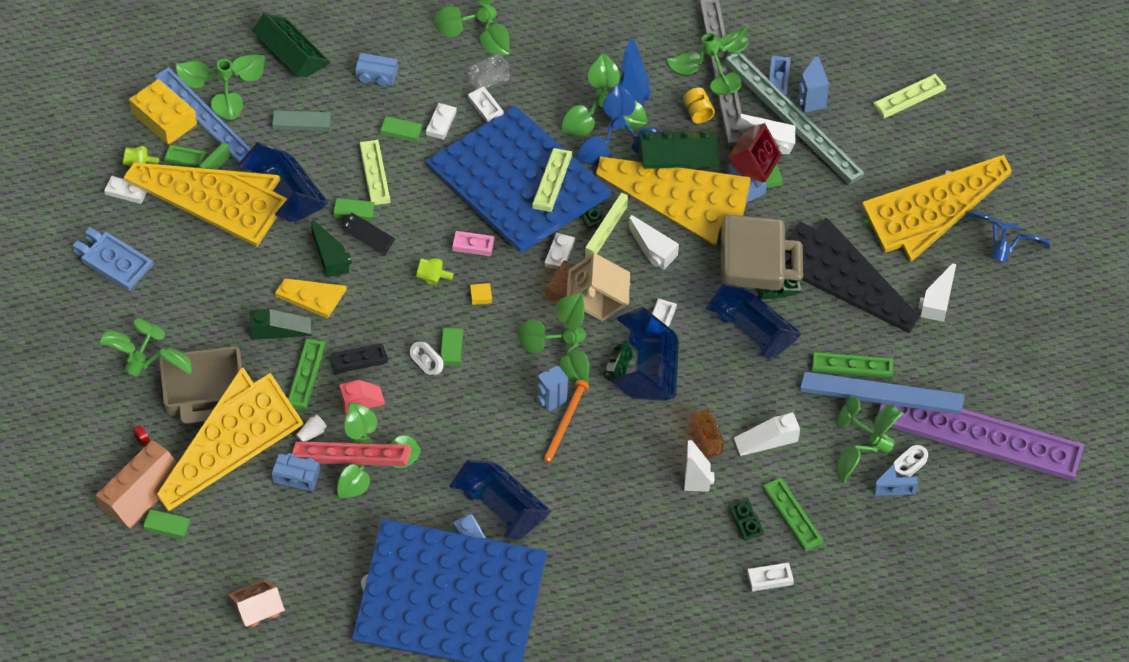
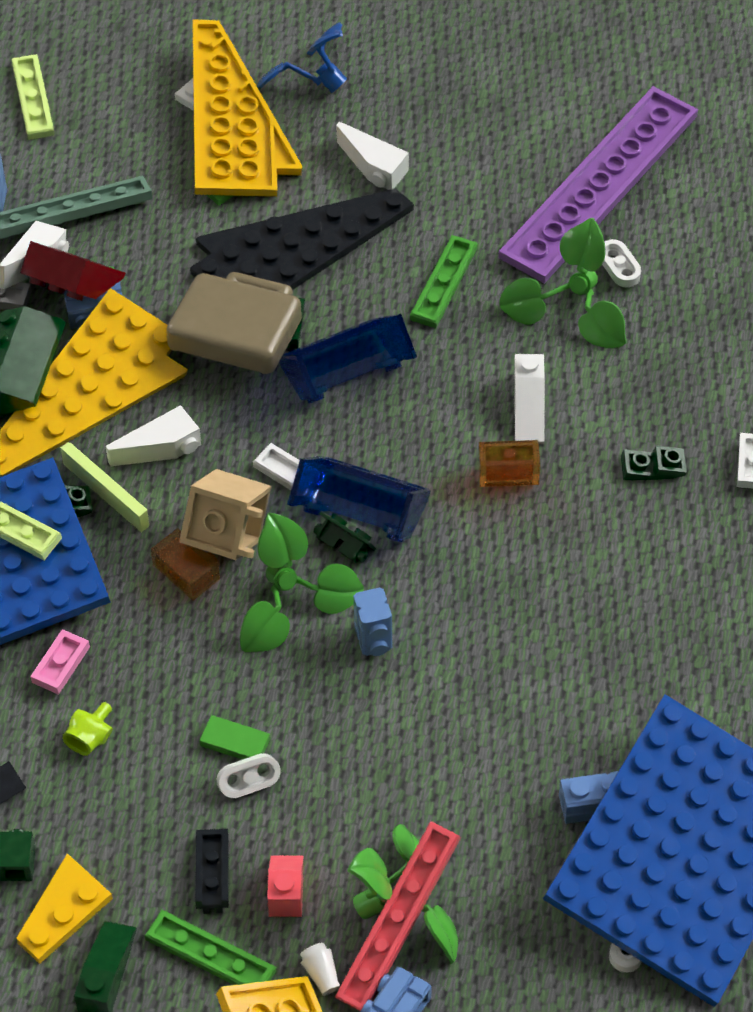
camera: 70 degrees left, 0 degrees up
clear blue windscreen [449,460,551,539] -> none
yellow tile [470,283,492,305] -> none
orange bar [544,380,589,463] -> none
white plate [545,233,575,271] -> none
white slope [684,440,714,492] -> none
bright green tile [763,477,823,551] -> none
medium blue tile [801,372,965,415] -> none
medium blue slope [874,464,918,496] -> none

